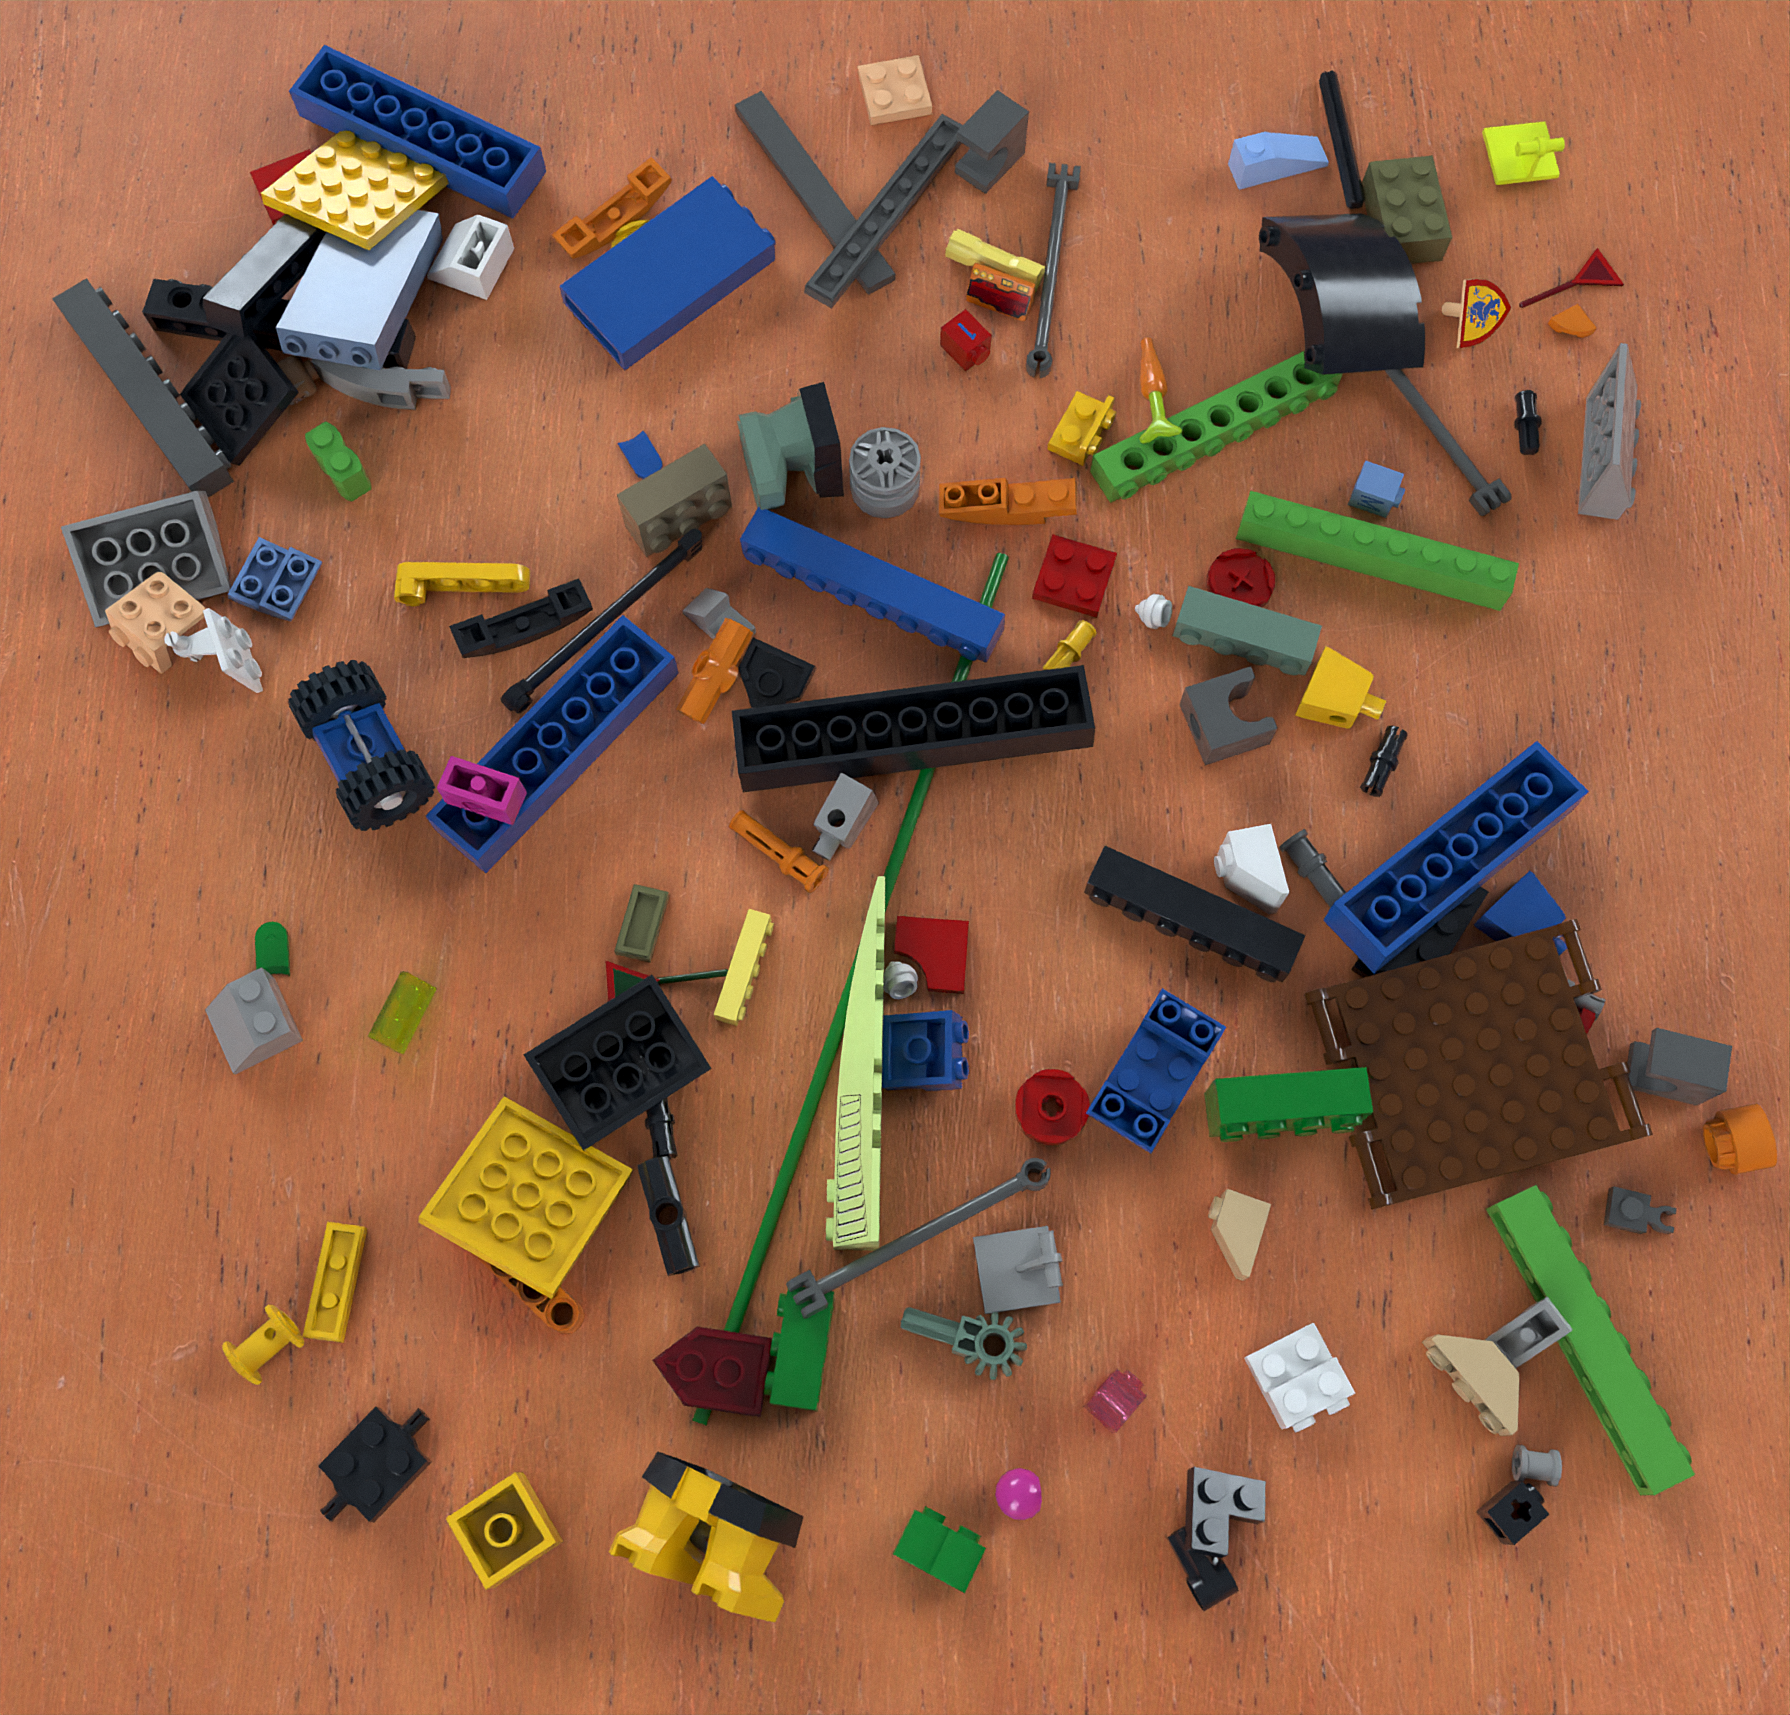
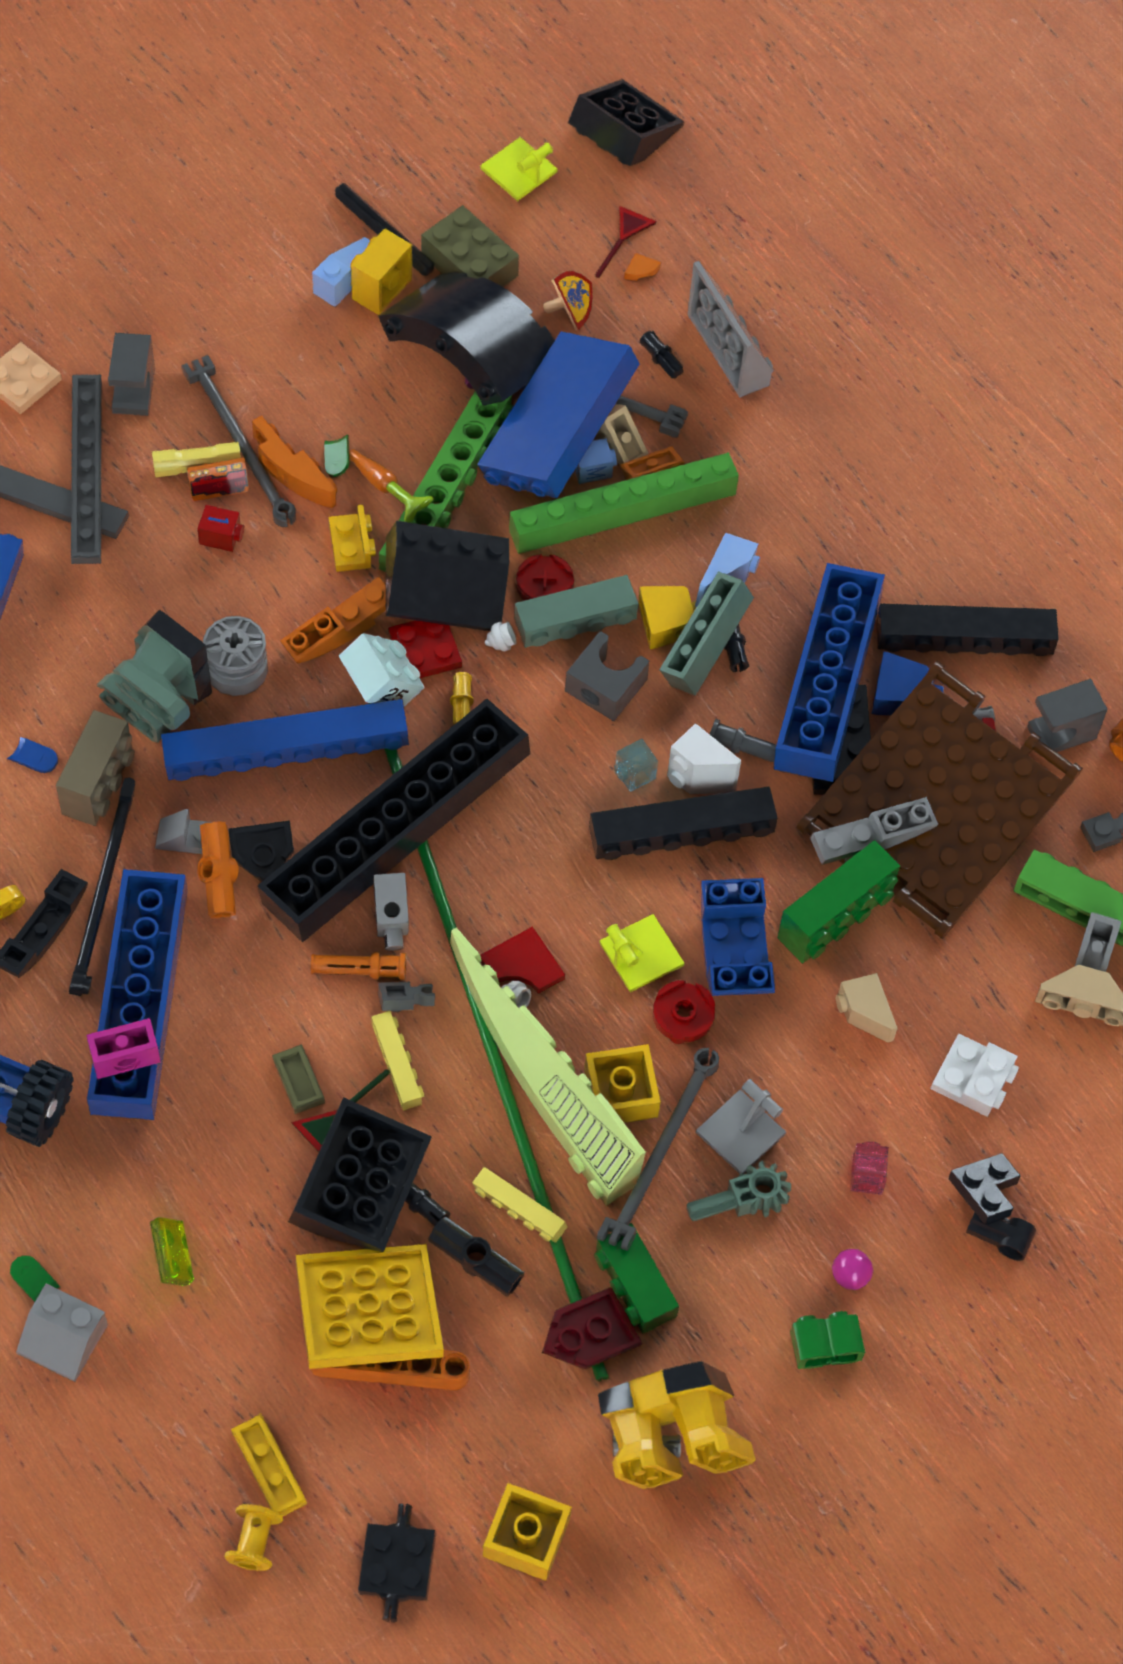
camera: 40 degrees left, 10 degrees down
blue plate [882,1010,969,1091] -> none
none -> orange slope [252,415,338,508]
none -> piece [324,434,349,477]
none -> light aqua brick [339,633,425,706]
none -> yellow brick [350,228,412,315]
none -> dark grey plate [378,982,435,1012]
none -> black slope [386,521,509,631]
none -> light yellow piece [472,1167,567,1243]
none -> blue brick [477,331,640,498]
none -> black slope [568,79,685,166]
none -> yellow brick [584,1044,661,1123]
none -> tan slope [596,404,649,464]
none -> neon yellow plate [599,914,685,992]
none -> clear light blue brick [614,738,658,792]
none -> orange slope [620,446,685,480]
none -> sand green brick [659,571,754,696]
none -> light blue slope [695,533,760,607]
none -> light grey slope [810,797,938,865]
none -> black brick [877,604,1059,656]

